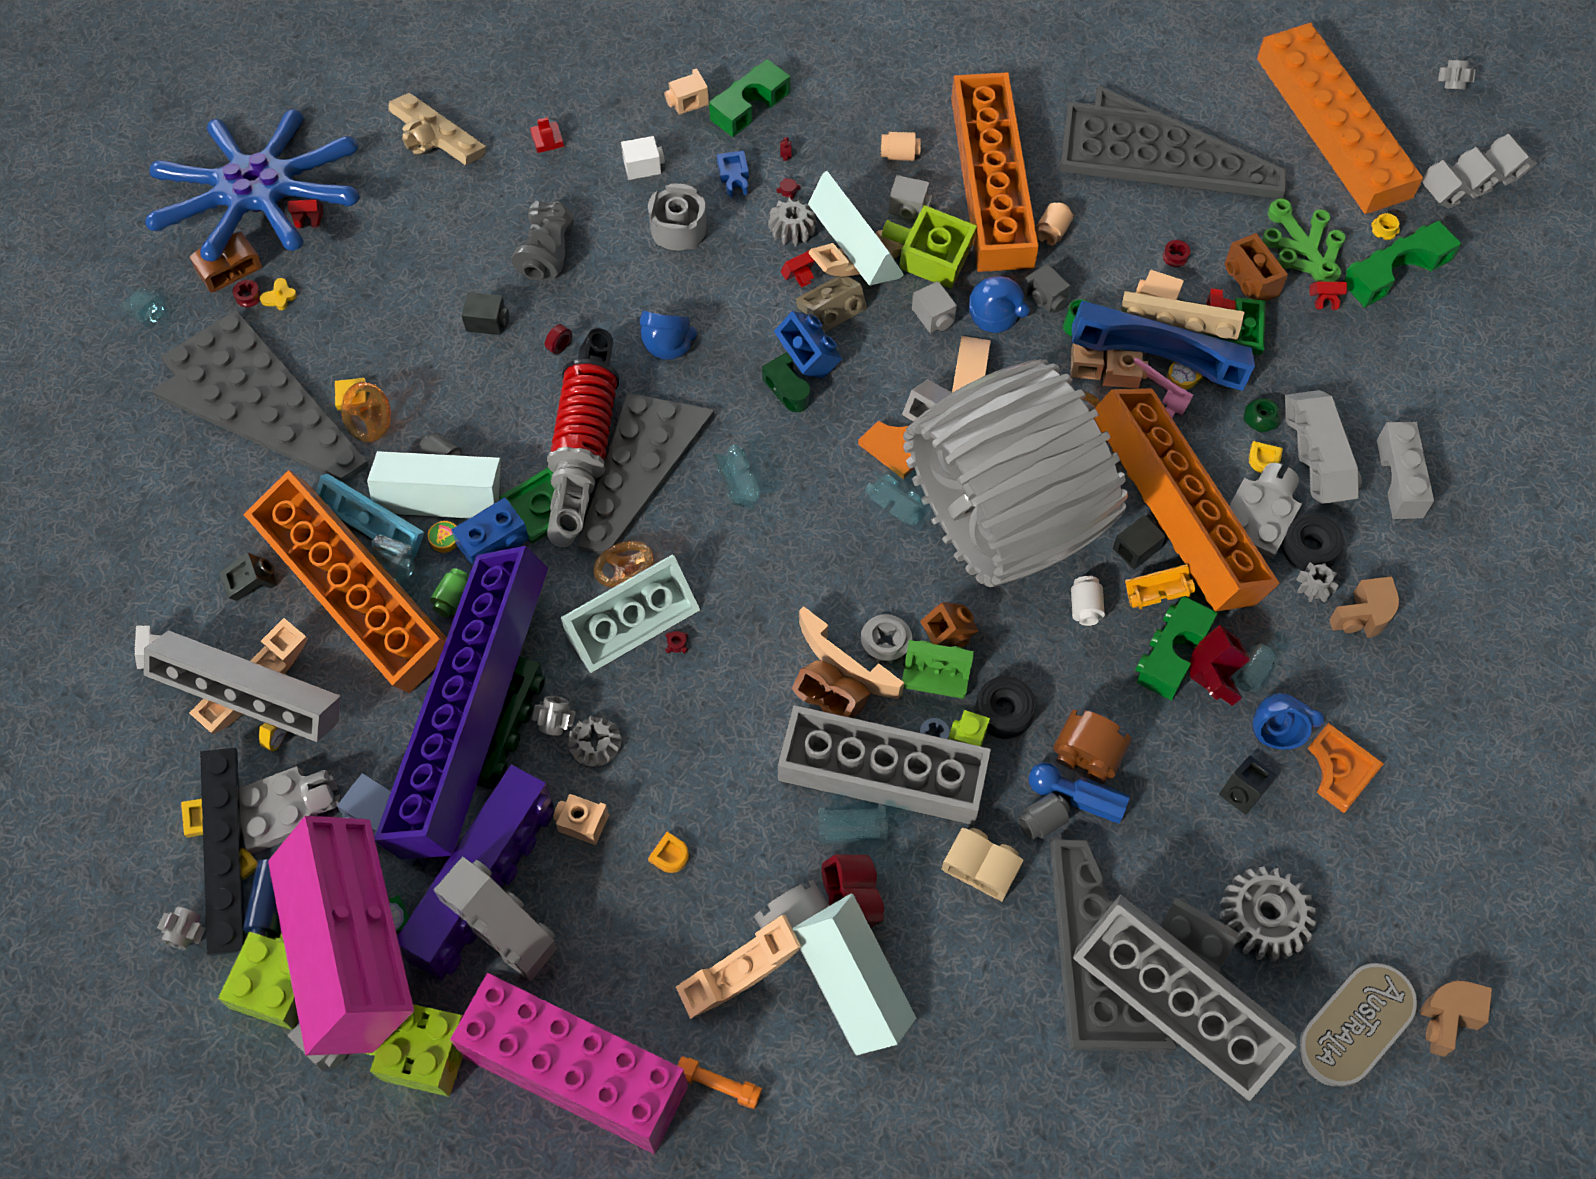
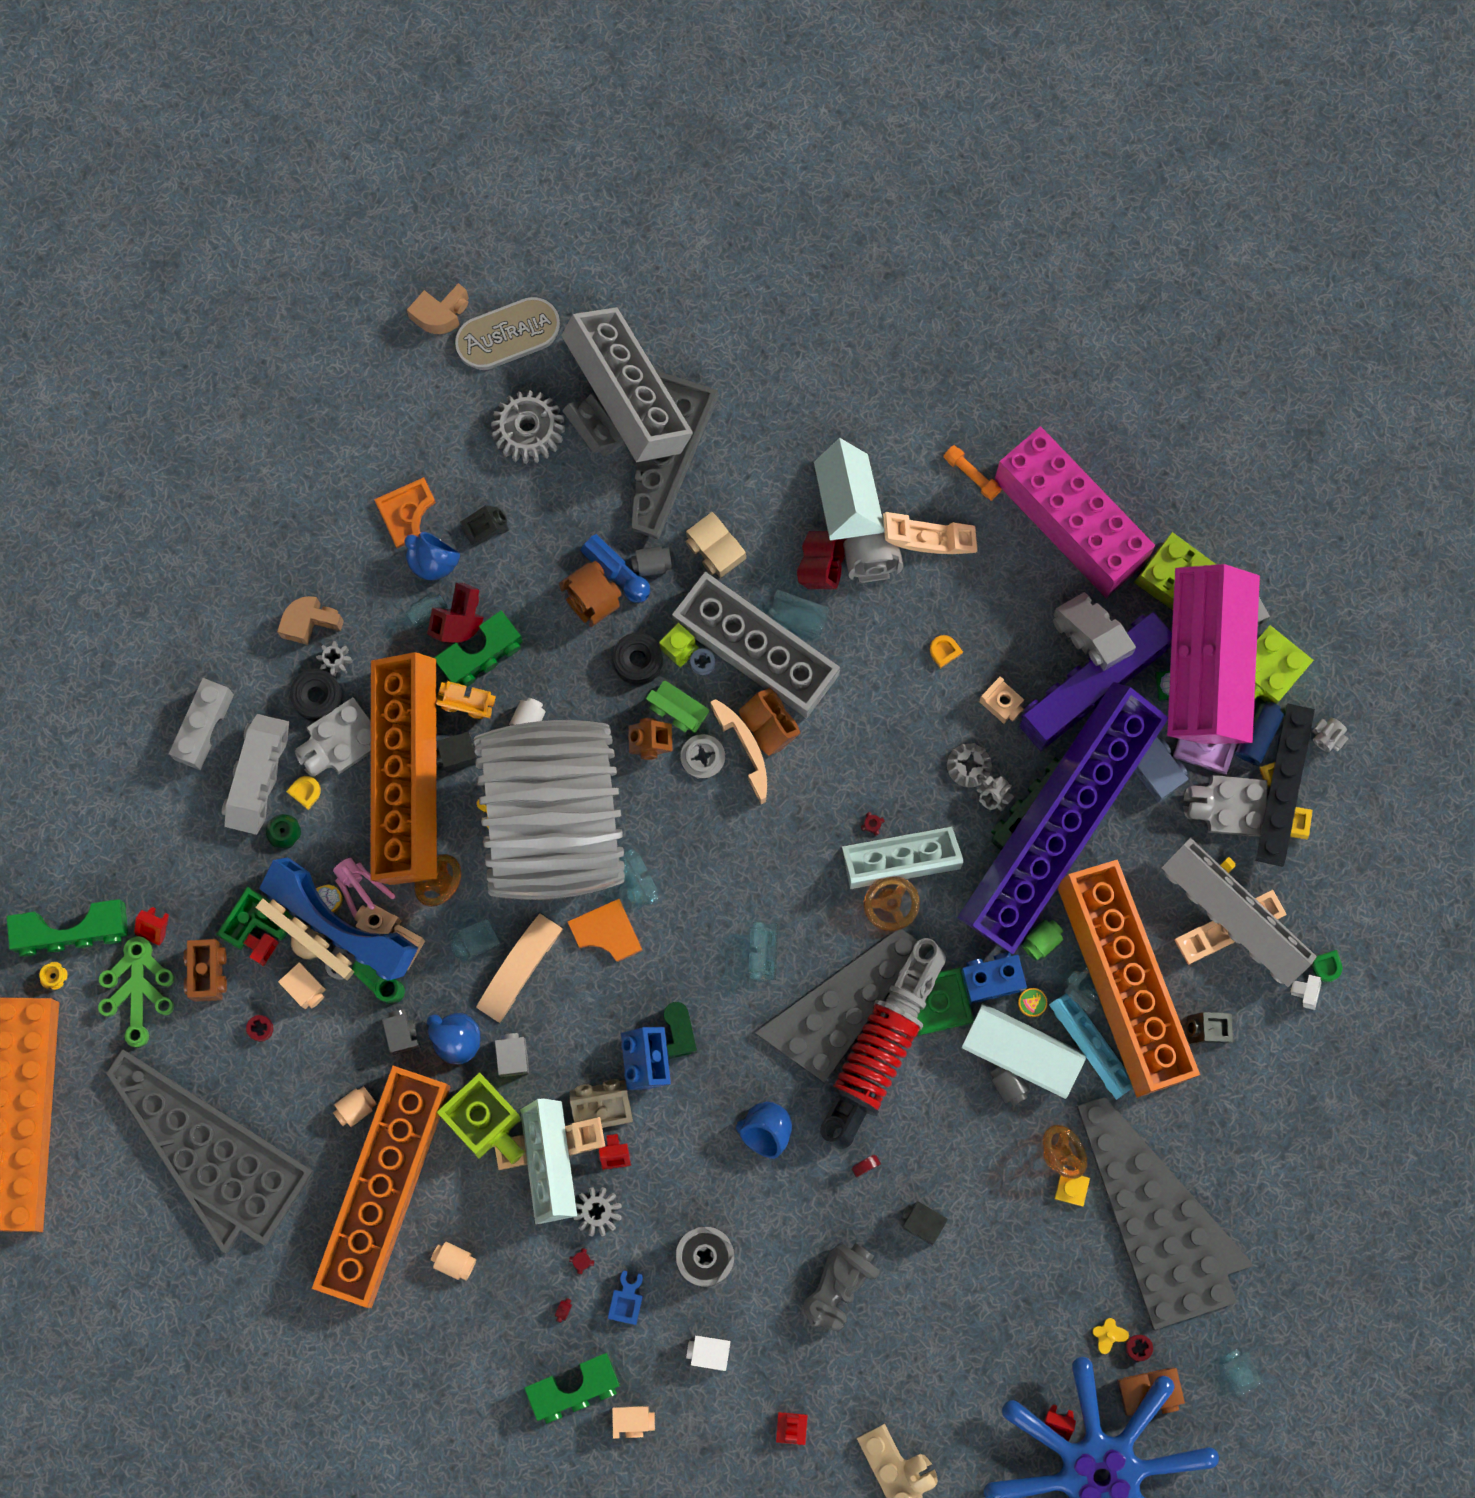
camera: 155 degrees left, 15 degrees up
light grey brick [888,175,933,220] -> none
light grey brick [902,379,952,422] -> none
none -> green tile [1311,950,1343,982]

